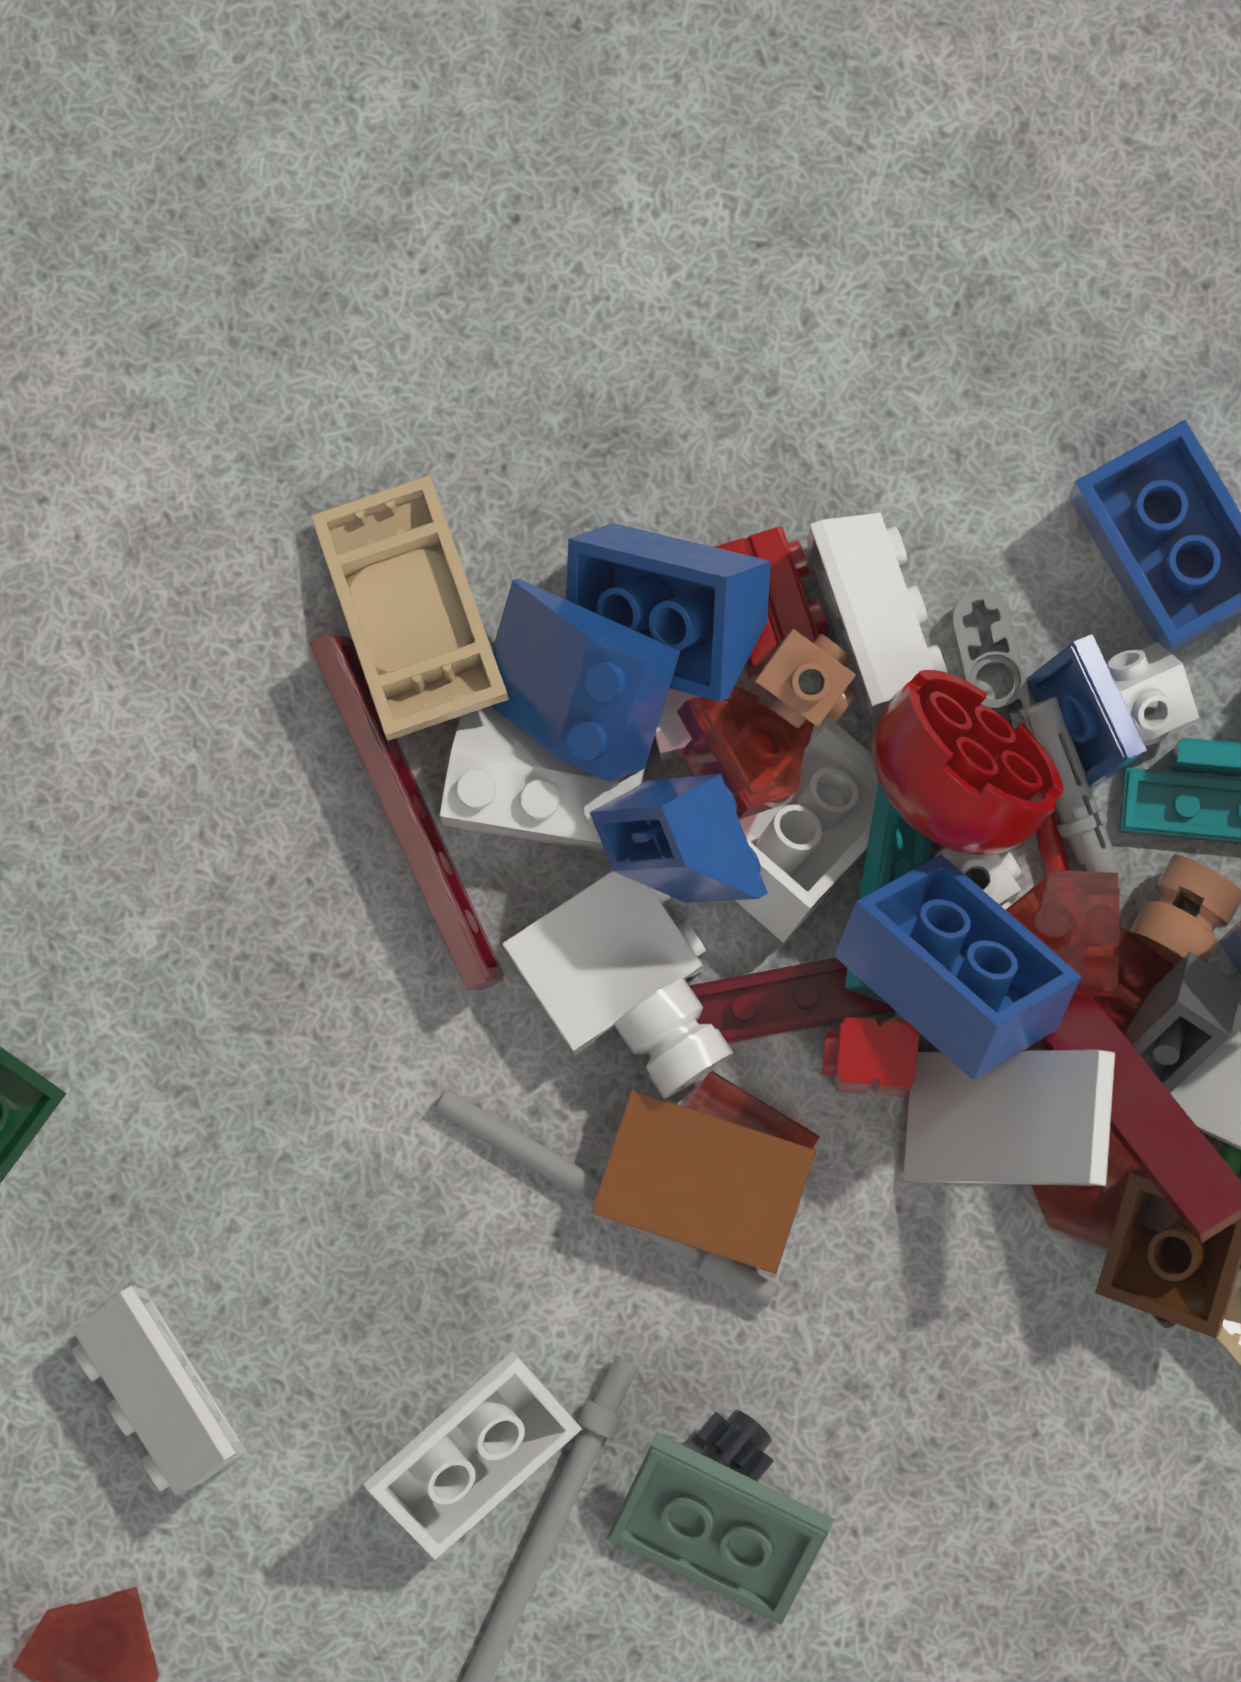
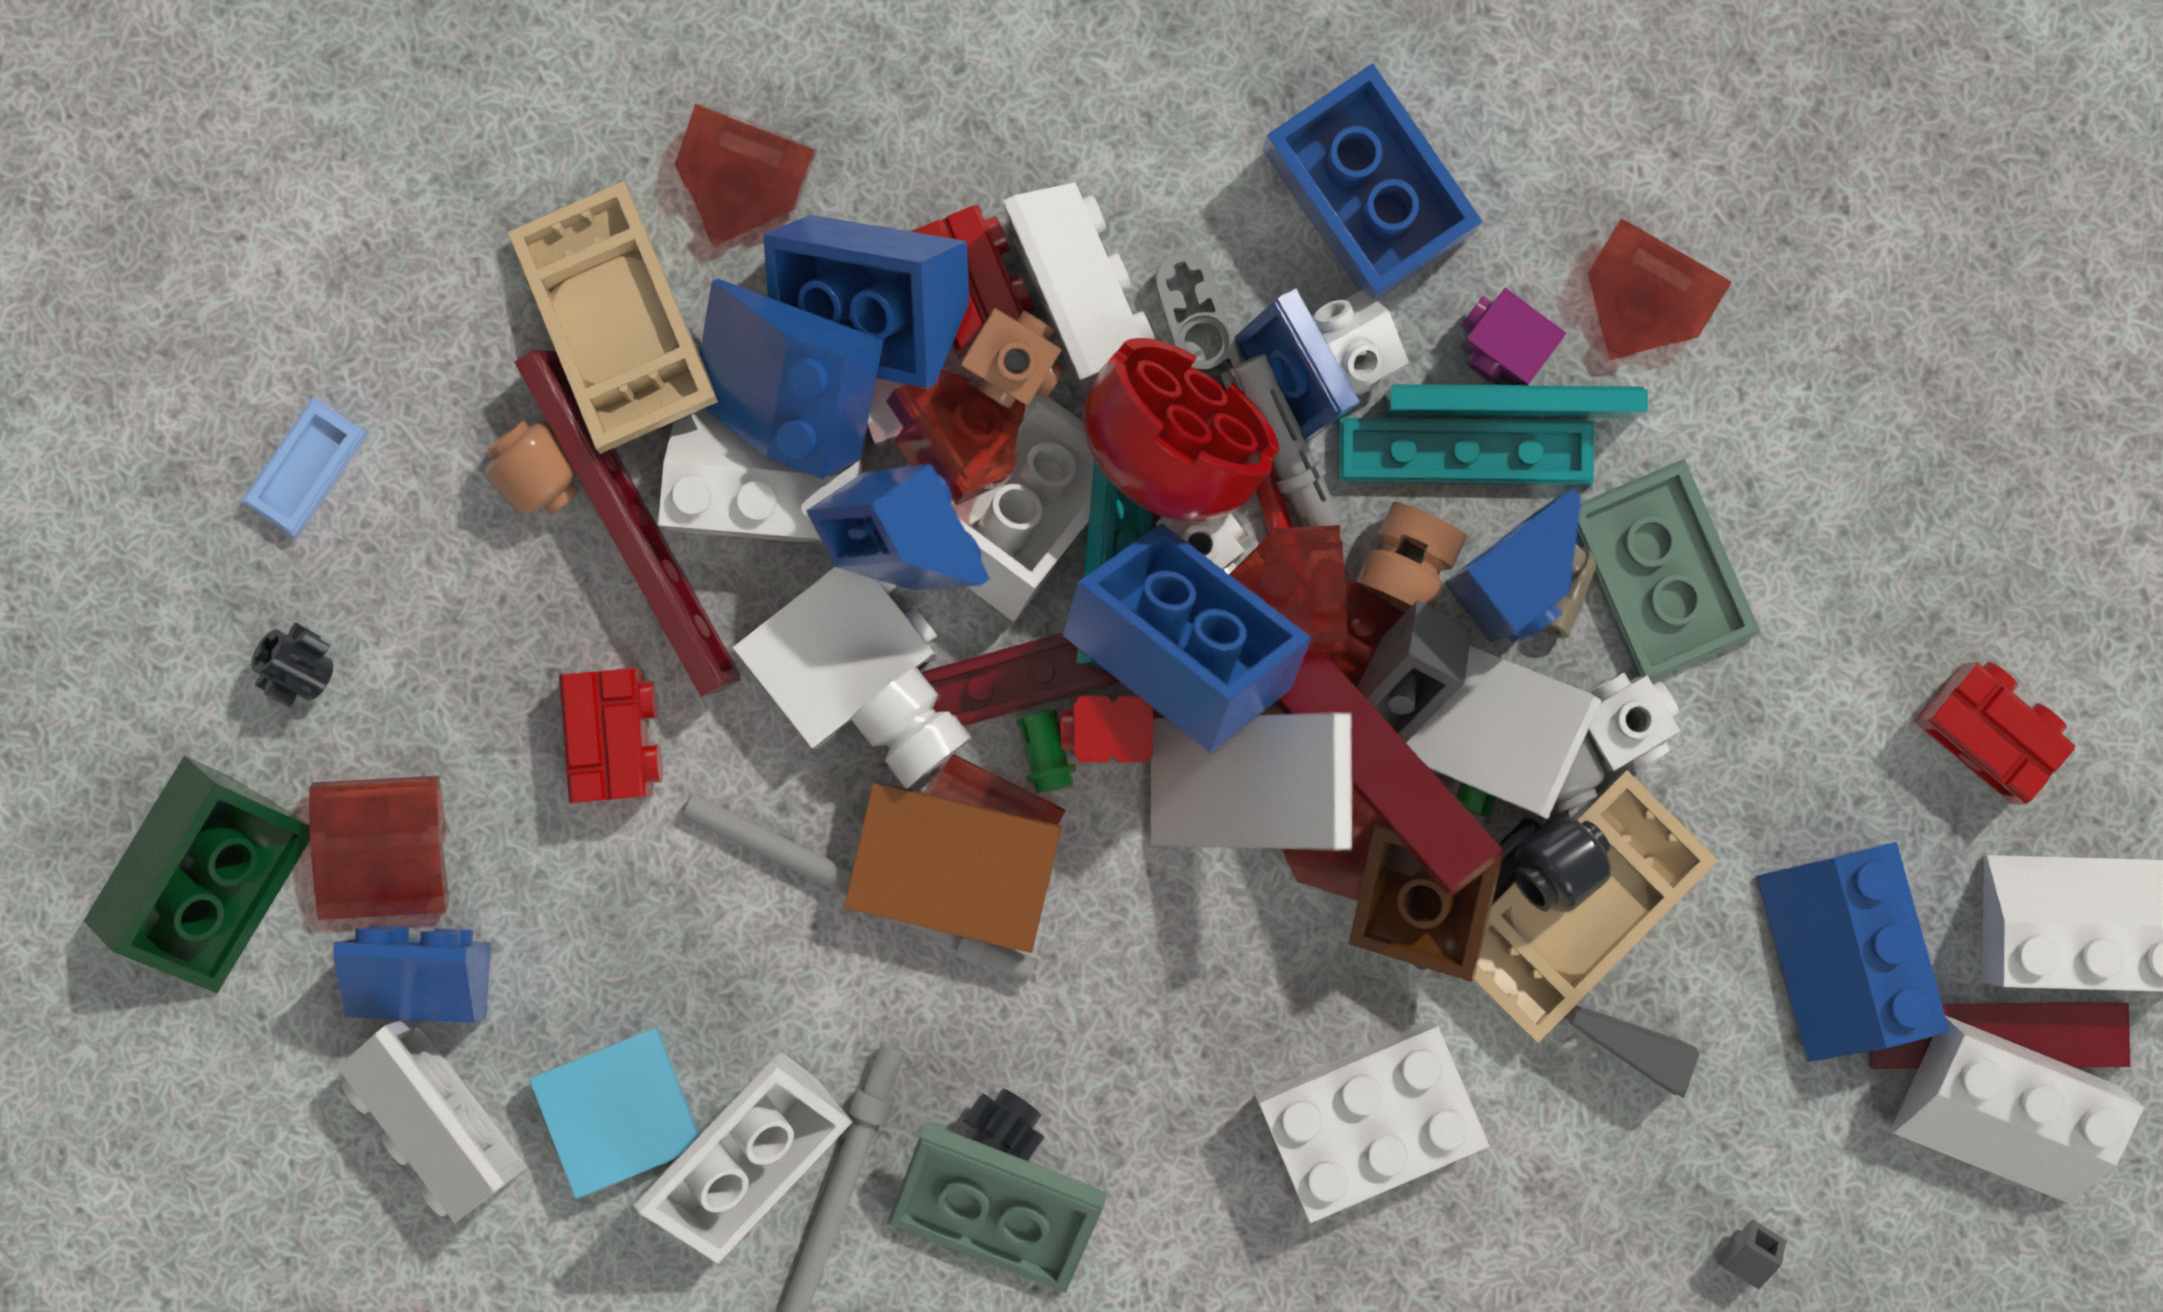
camera: 10 degrees left, 5 degrees up
none -> light blue tile [241,397,369,538]
none -> black gear [251,623,333,708]
none -> clear red slope [309,775,449,920]
none -> blue slope [333,925,491,1023]
none -> nougat head [485,420,579,515]
none -> medium azure slope [529,1026,700,1199]
none -> red brick [559,668,663,803]
none -> clear red plate [675,104,818,247]
none -> green pin [1016,710,1076,794]
none -> white brick [1255,1020,1490,1224]

